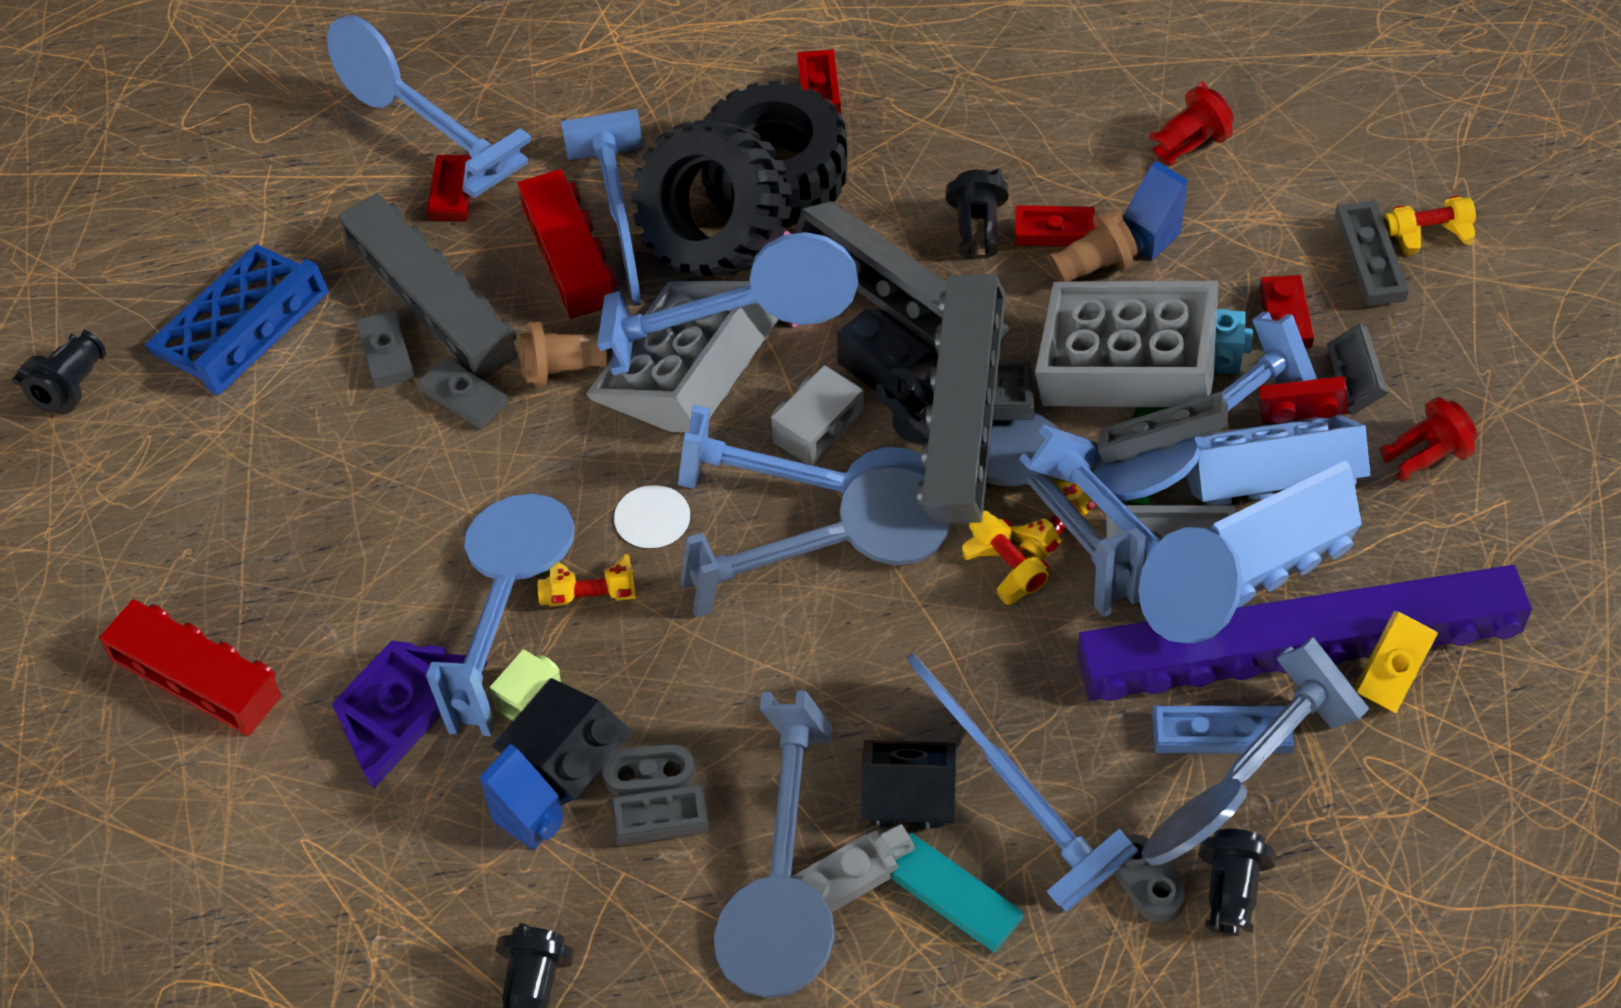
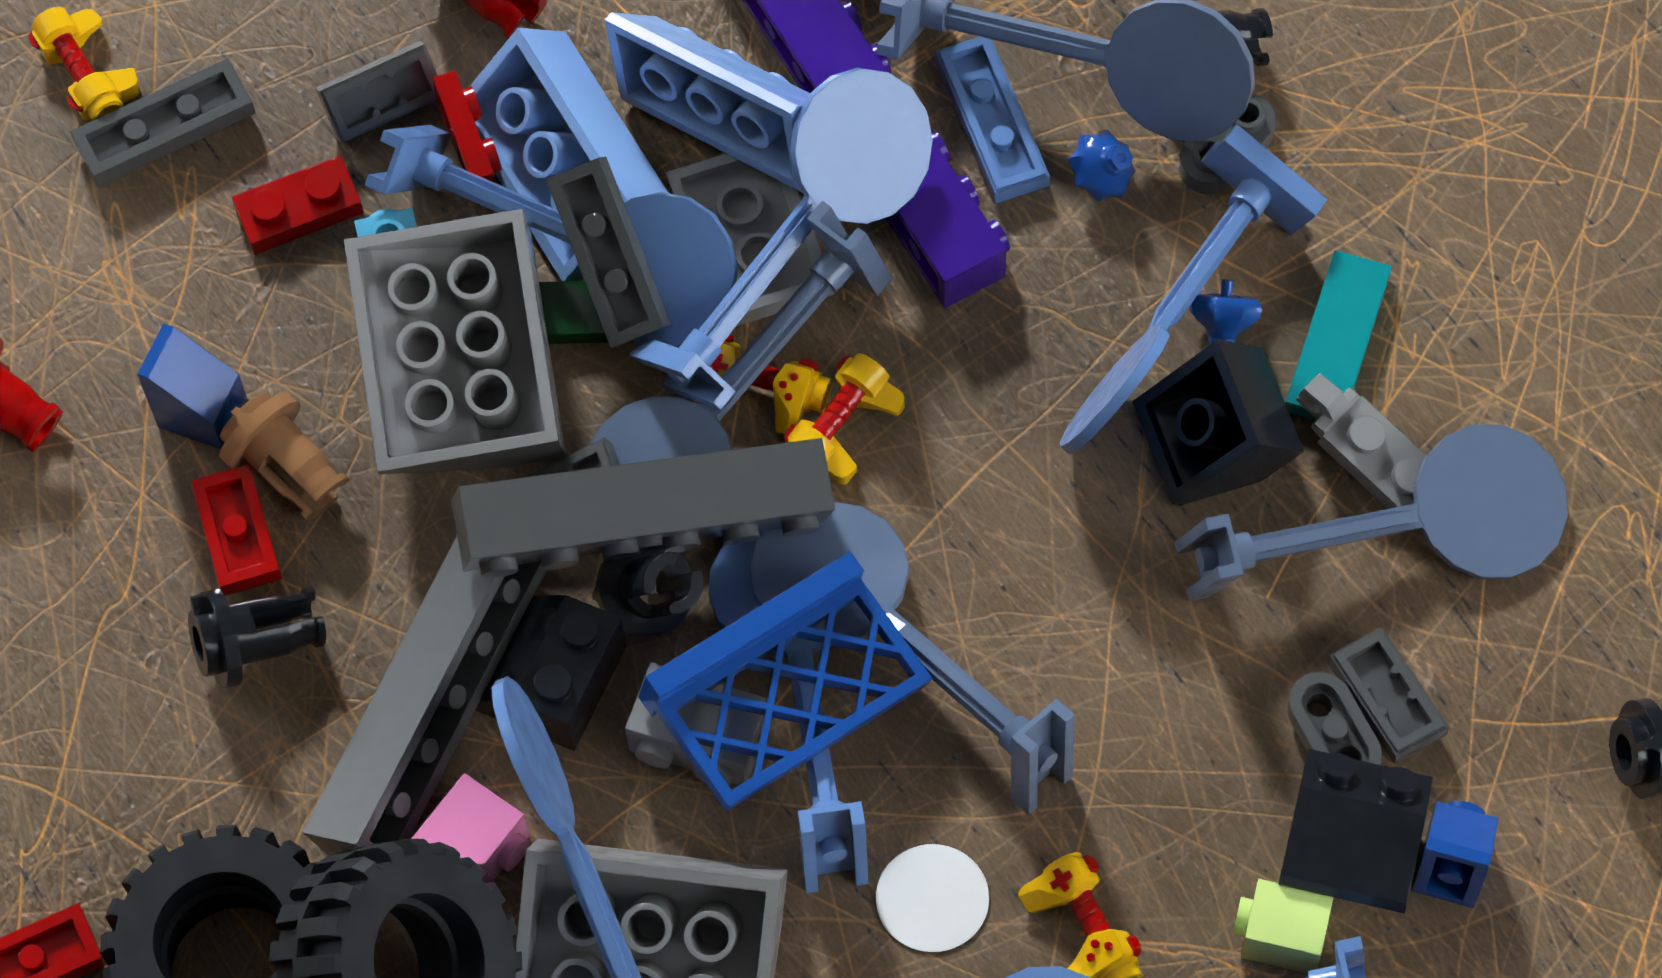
camera: 110 degrees left, 10 degrees up
none -> blue fence [638,551,932,812]
none -> blue piece [1068,130,1136,202]
none -> blue piece [1189,279,1262,344]

